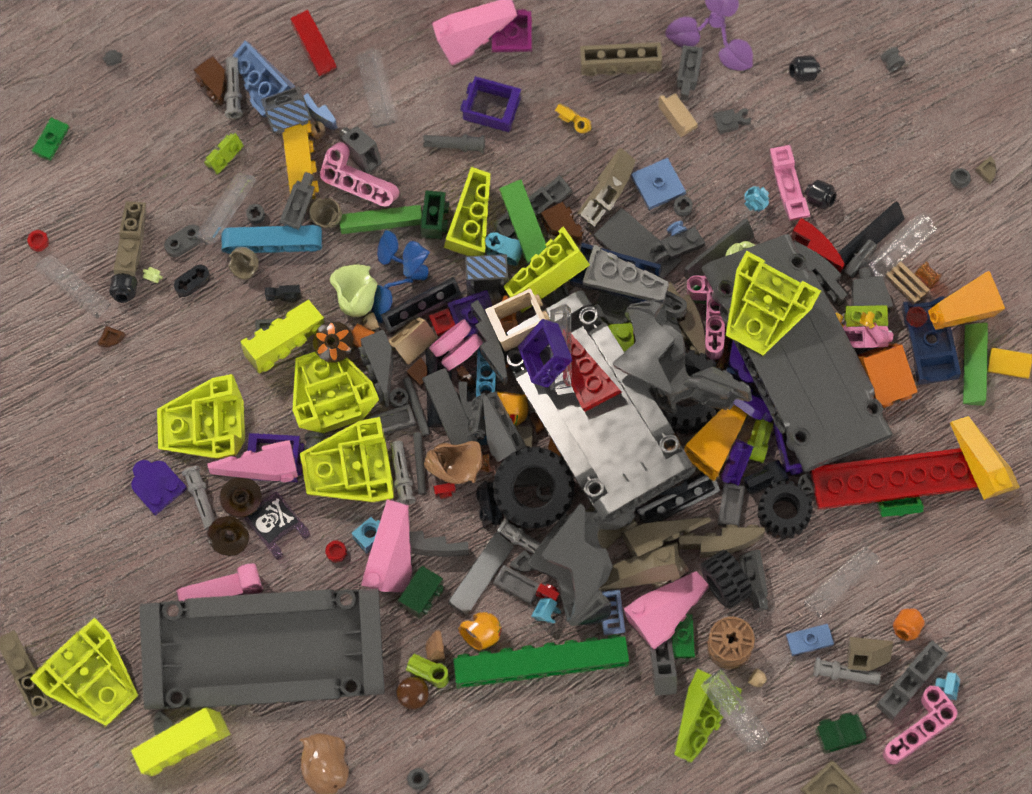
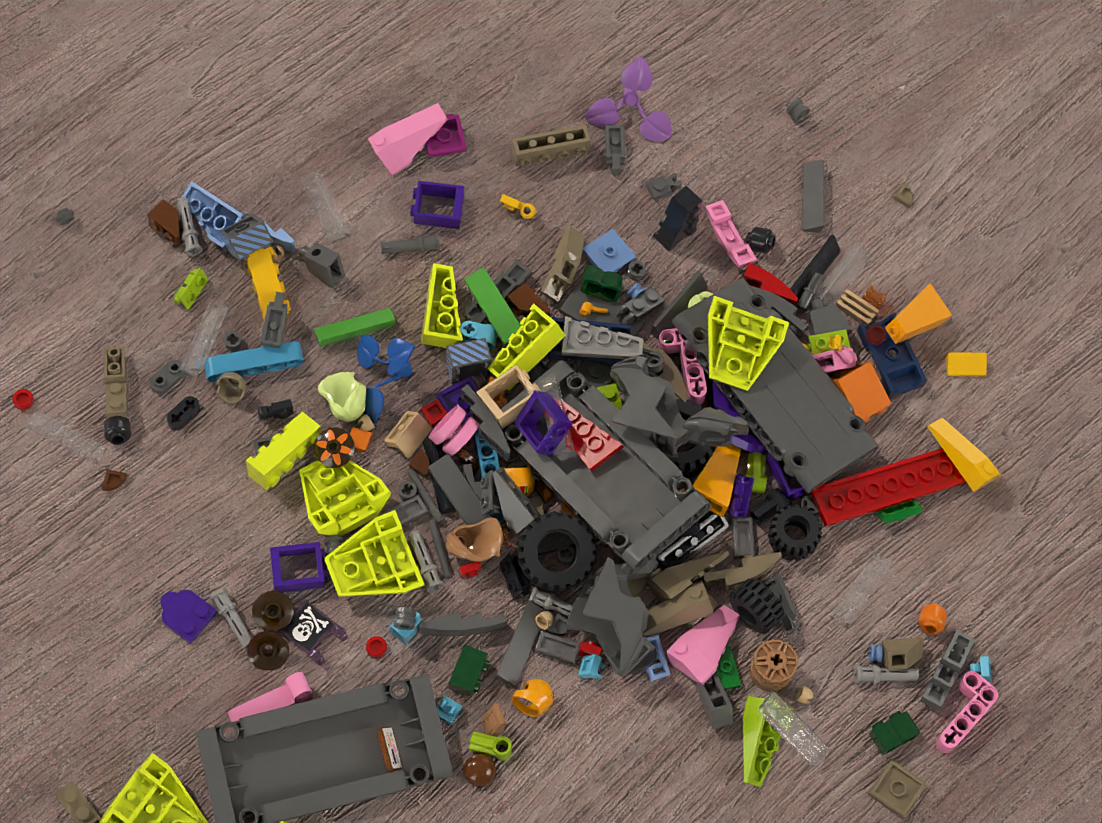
camera: 20 degrees left, 5 degrees down
green plate [32,117,70,161] -> none
yellowish green plate [143,267,163,284] -> none
neon yellow wedge [157,374,245,459] -> none
bright pink wedge [207,440,298,482] -> none
red slope [290,10,337,76] -> none
dark tan hair [309,198,343,229] -> none
bright pink beam [320,142,399,206] -> none
dark grey slope [358,330,393,407] -> none
bright pink wedge [361,499,412,593] -> none
black slope [381,276,462,333] -> none
dark green brick [421,190,450,239] -> none
green brick [453,634,629,689] -> none
tan panel [658,93,698,137] -> none
medium azure gear [744,186,769,211] -> none
medium blue plate [786,624,834,656] -> none
black head [789,55,820,82] -> none
dark grey plate [950,168,971,188] -> none
bright green slope [963,323,988,406] -> none
none -> slope [376,727,403,772]
none -> dark grey wheel [394,607,416,630]
none -> medium azure tile [437,695,463,726]
none -> tan hinge [535,611,554,630]
none -> light orange hand [579,302,608,316]
none -> dark green brick [580,266,623,302]
none -> black wedge [653,186,703,251]
none -> dark grey slope [802,160,824,232]
none -> medium blue bush [869,644,882,663]

